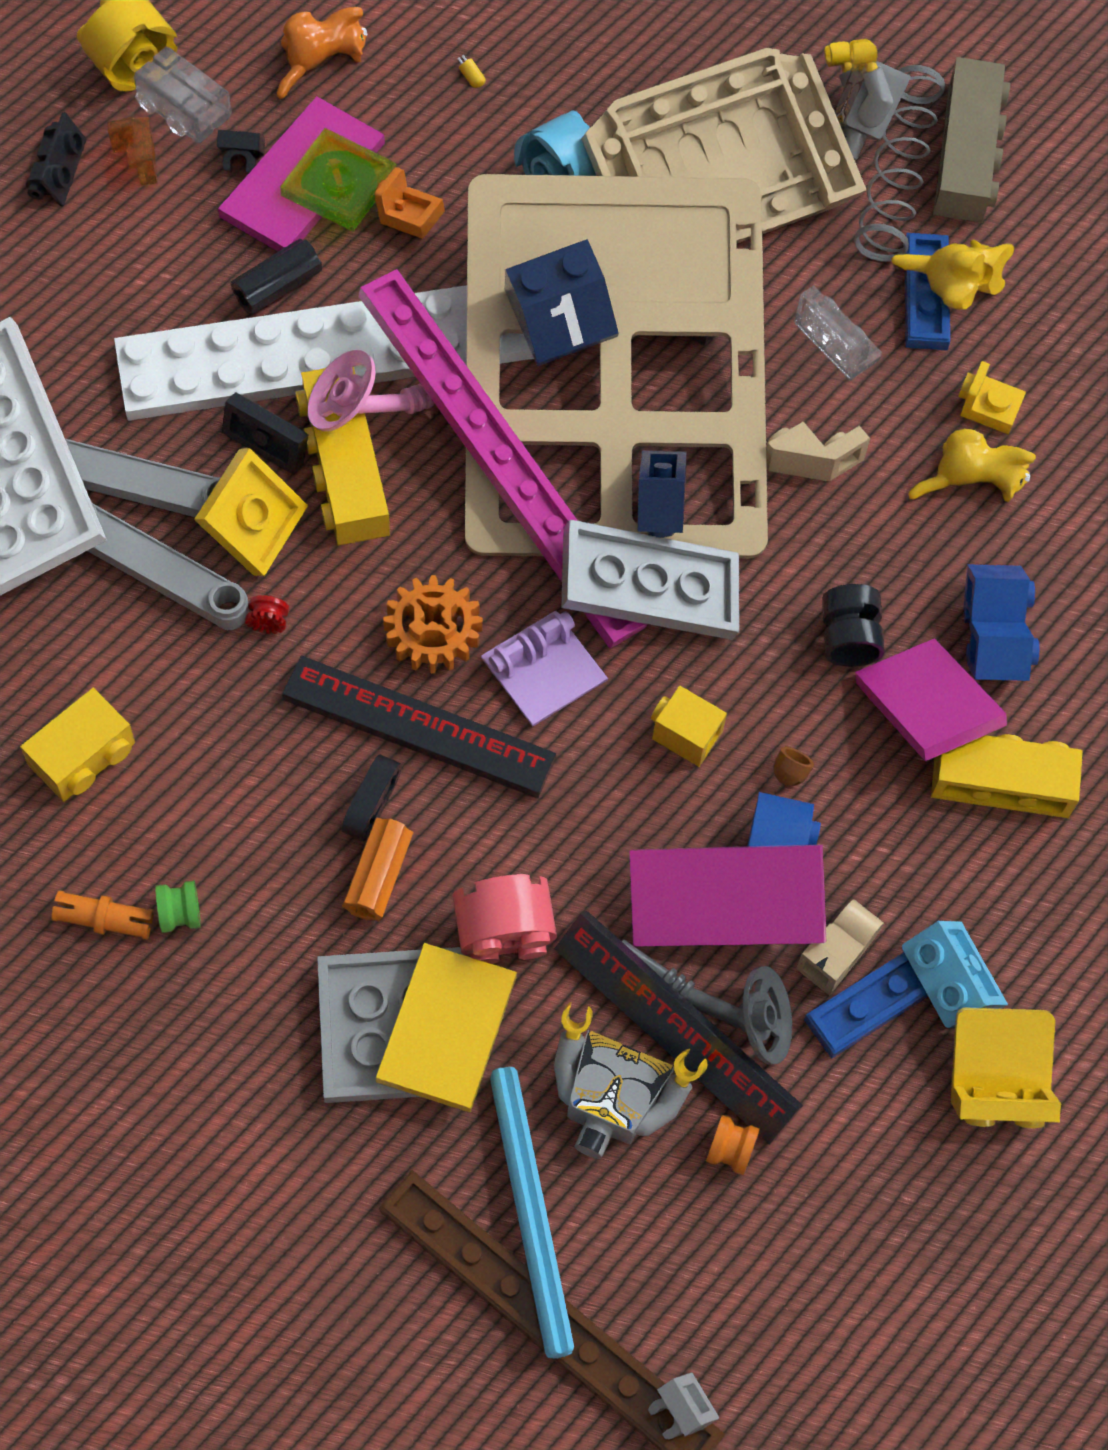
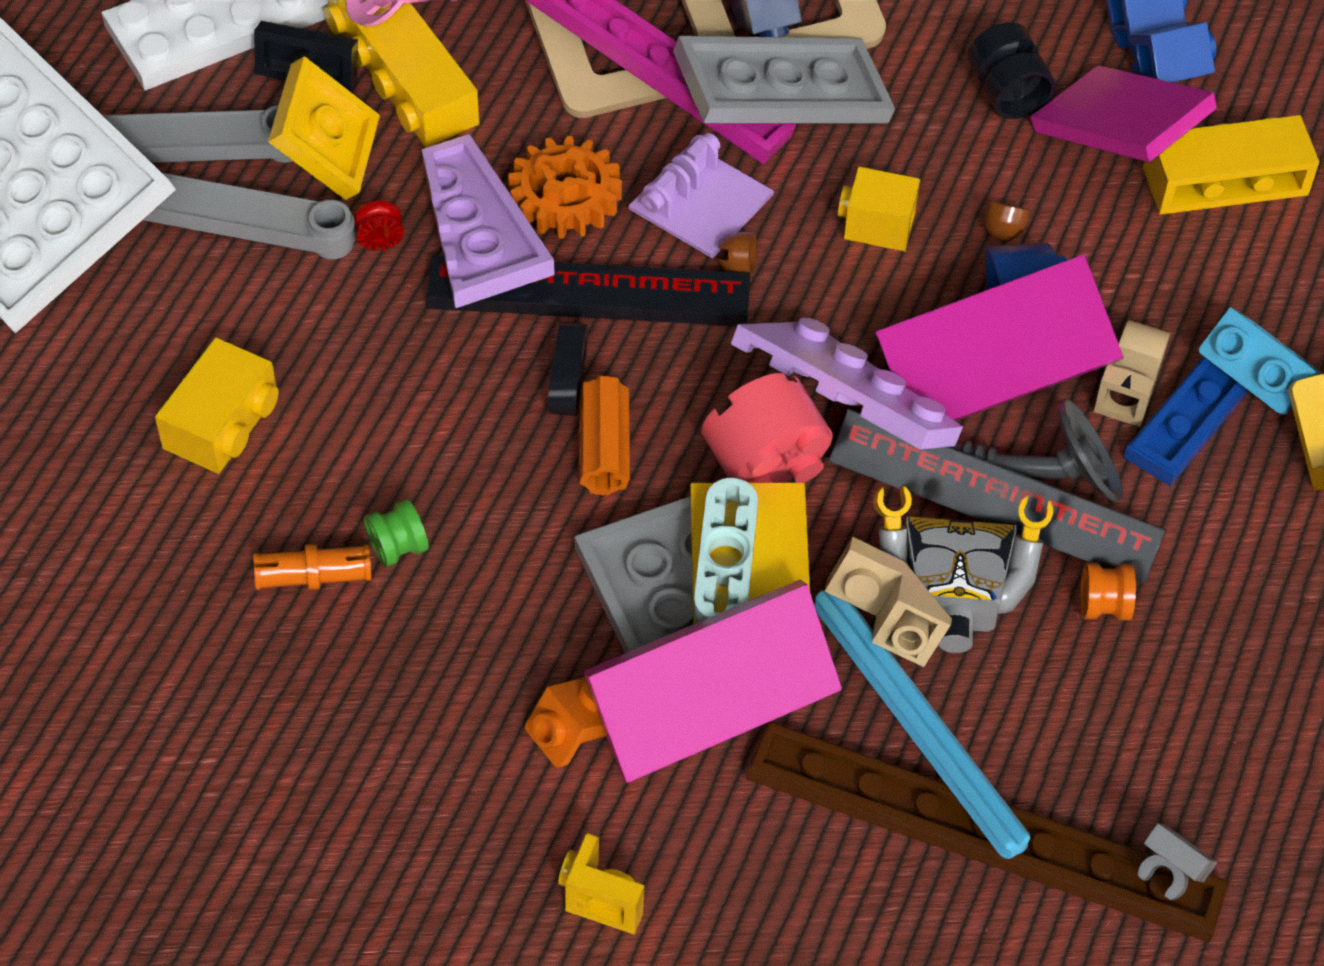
camera: 15 degrees left, 10 degrees down
none -> lavender wing [422,134,555,308]
none -> orange bracket [525,677,606,768]
none -> yellow bracket [558,833,645,935]
none -> tile [583,579,842,783]
none -> light aqua beam [694,478,758,623]
none -> dark orange hinge [718,232,757,275]
none -> lavender wing [731,318,963,450]
none -> tan slope [824,537,952,667]

